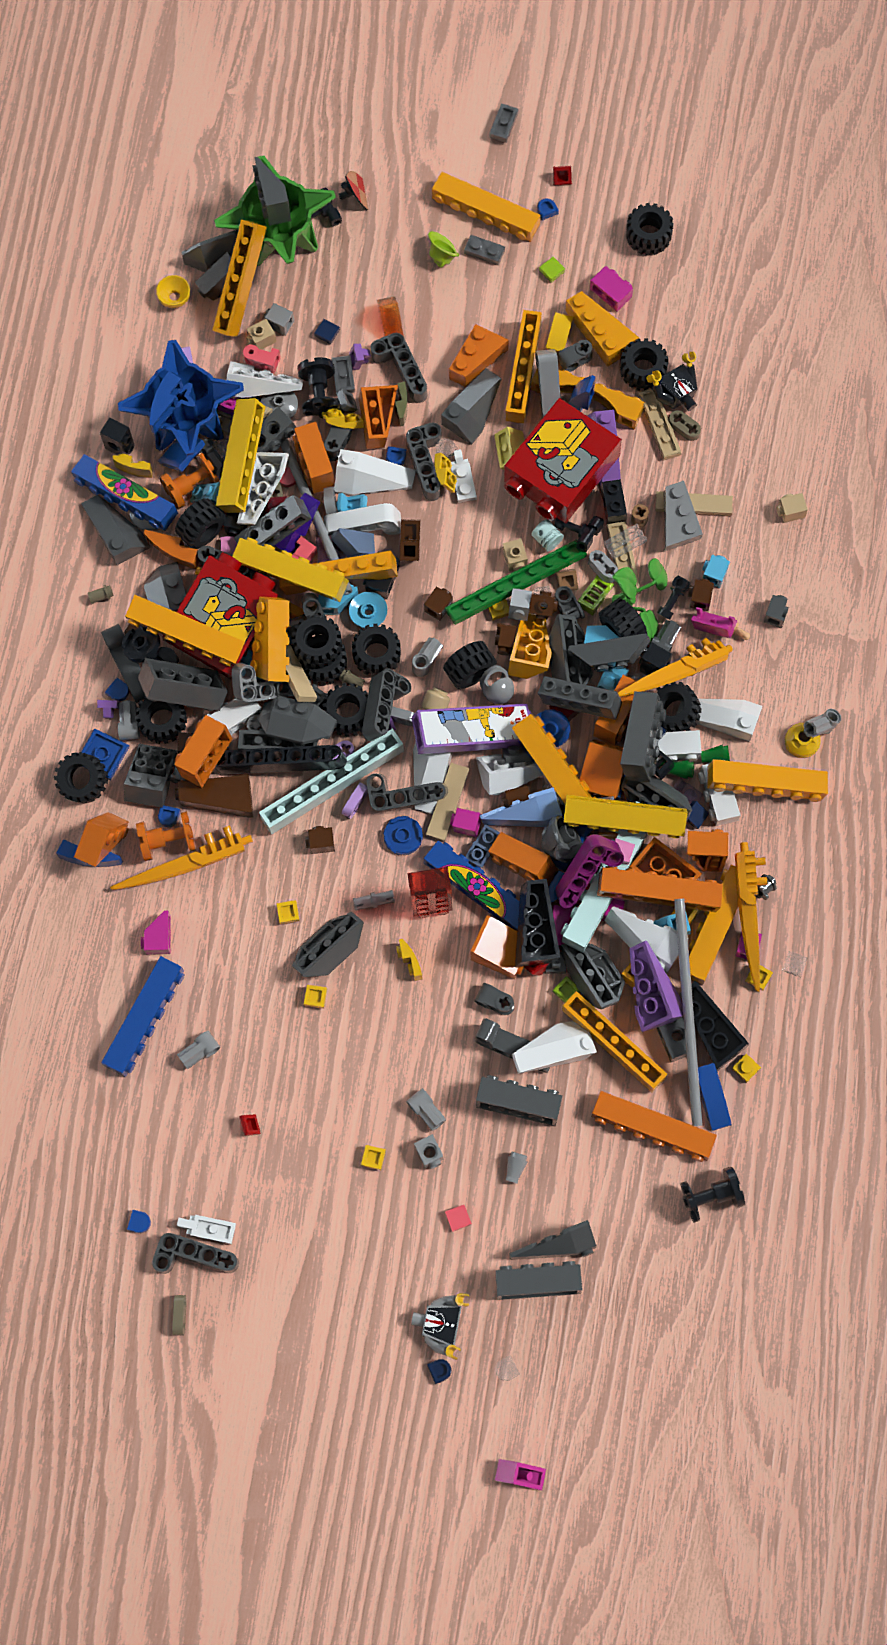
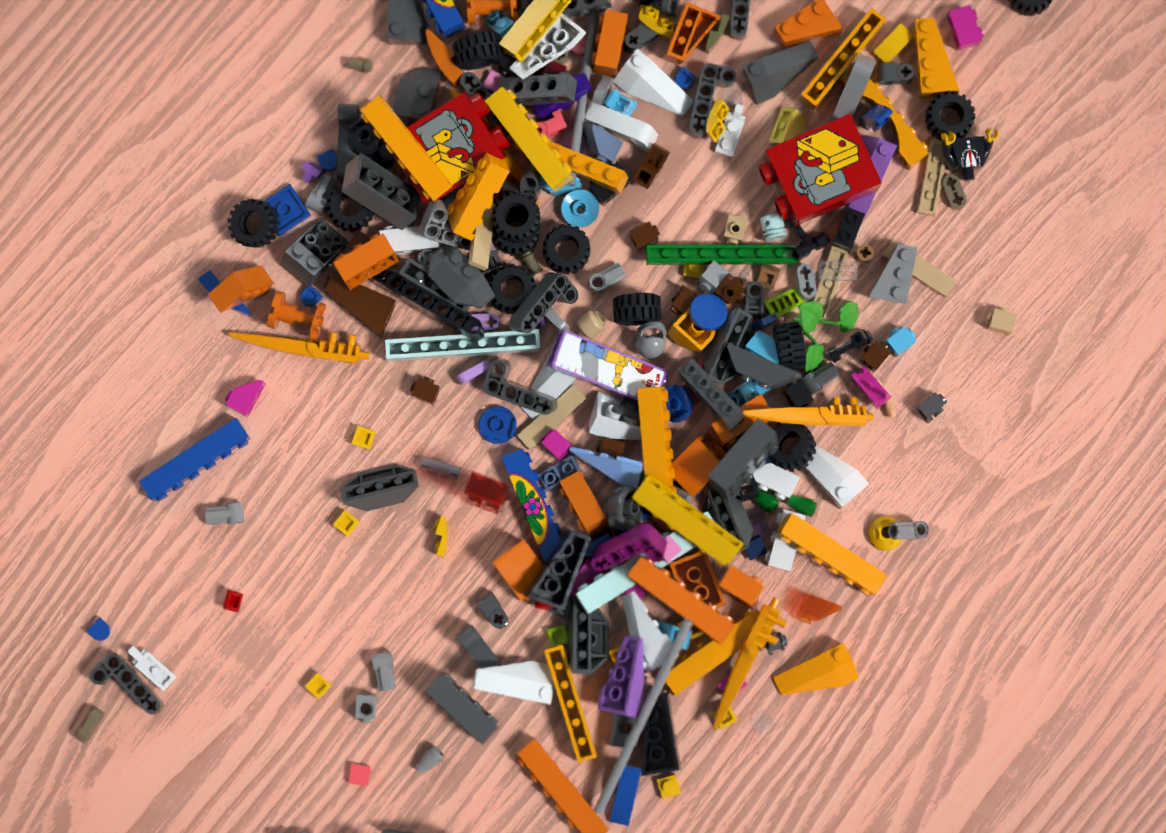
camera: 25 degrees right, 10 degrees up
none -> blue tile [689,293,728,331]
none -> dark blue tile [751,313,777,331]
none -> light orange wedge [773,643,859,695]
none -> clear orange slope [797,593,842,624]

